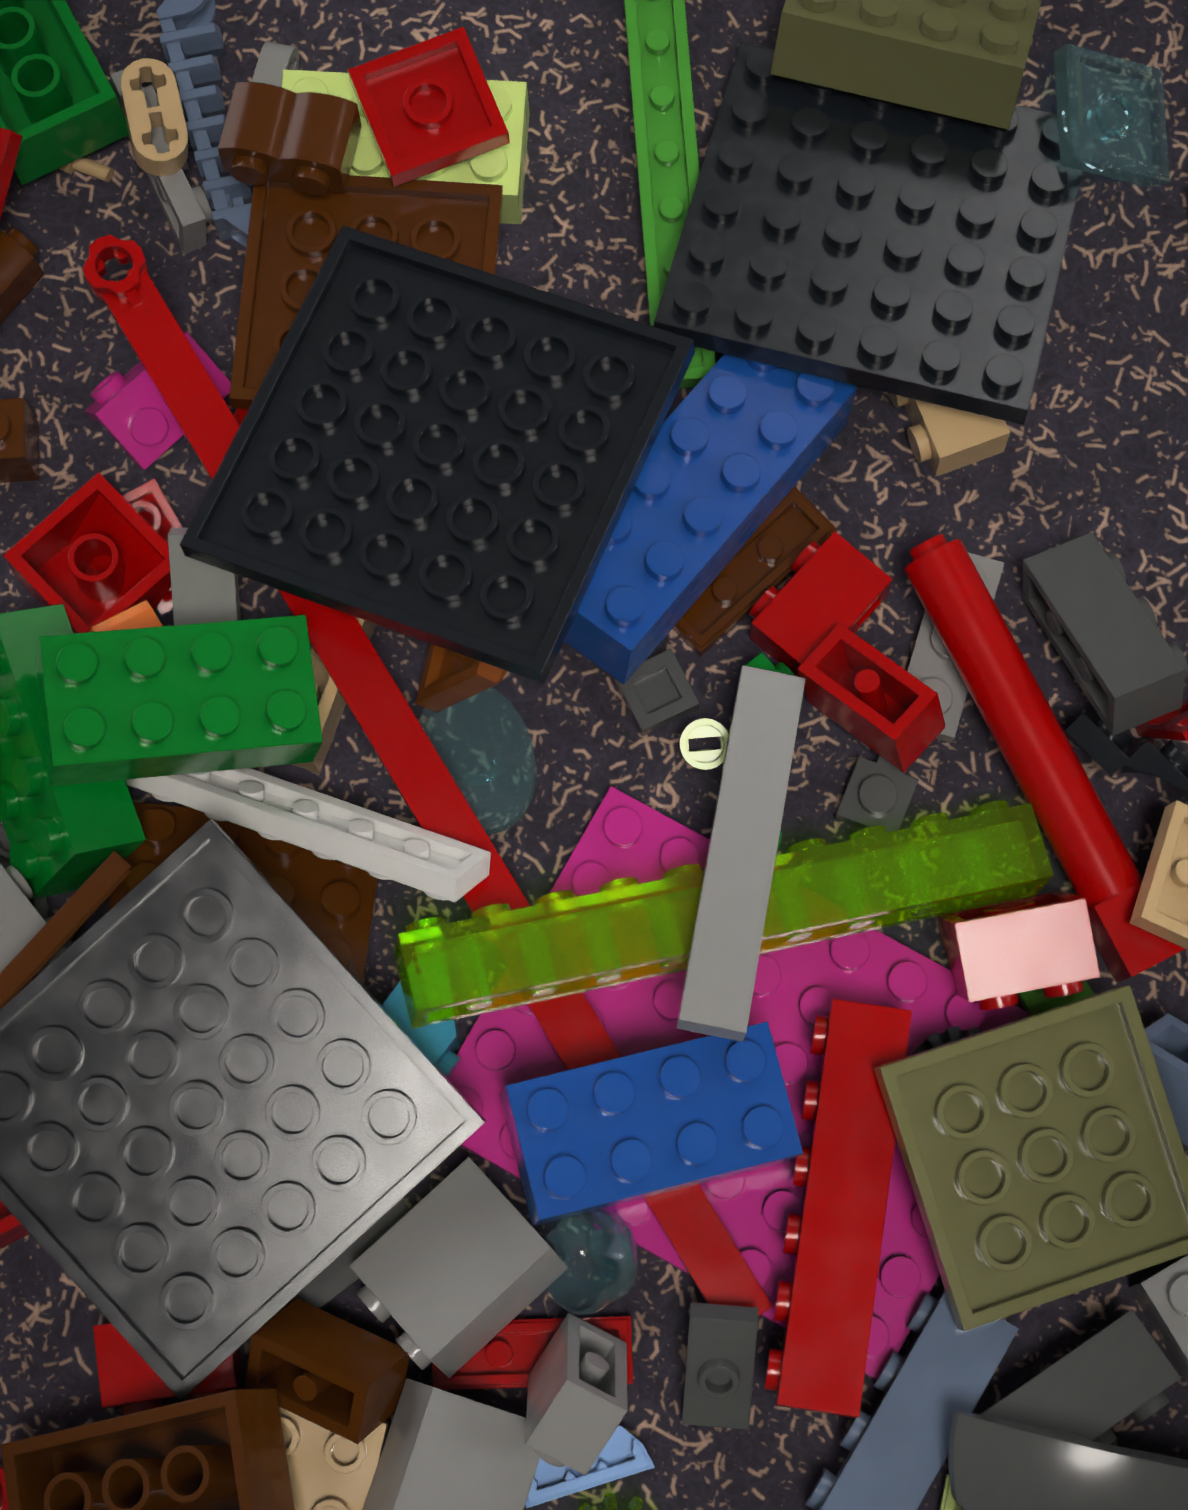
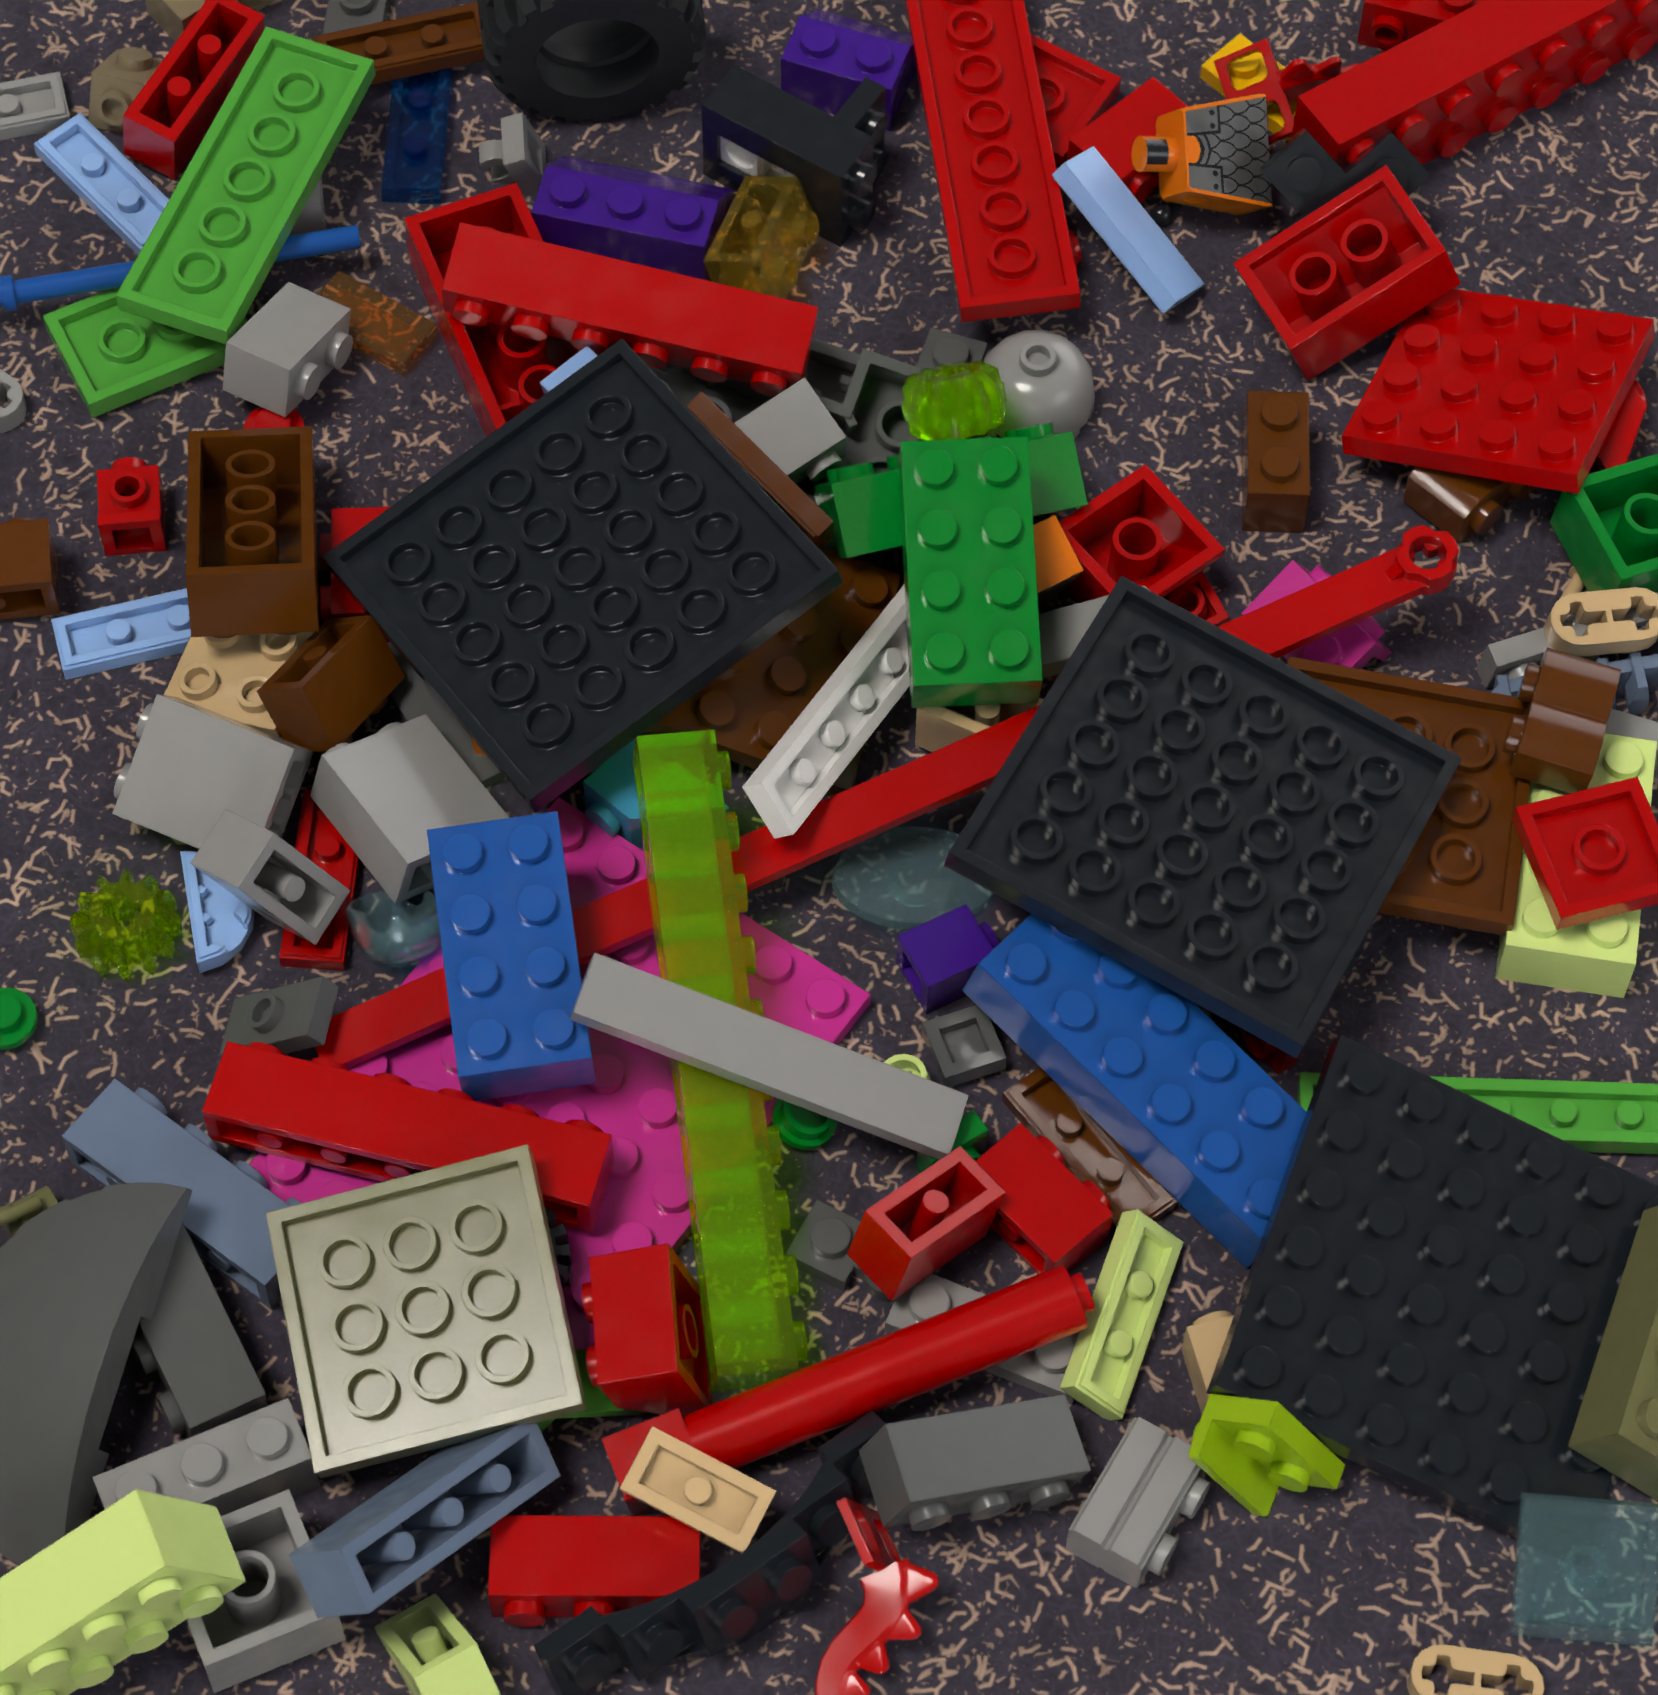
camera: 90 degrees right, 15 degrees down
none -> dark purple brick [896,904,999,1014]
none -> yellowish green tile [1060,1209,1184,1420]
none -> light grey brick [1065,1417,1211,1588]
none -> lime bracket [1189,1394,1345,1517]

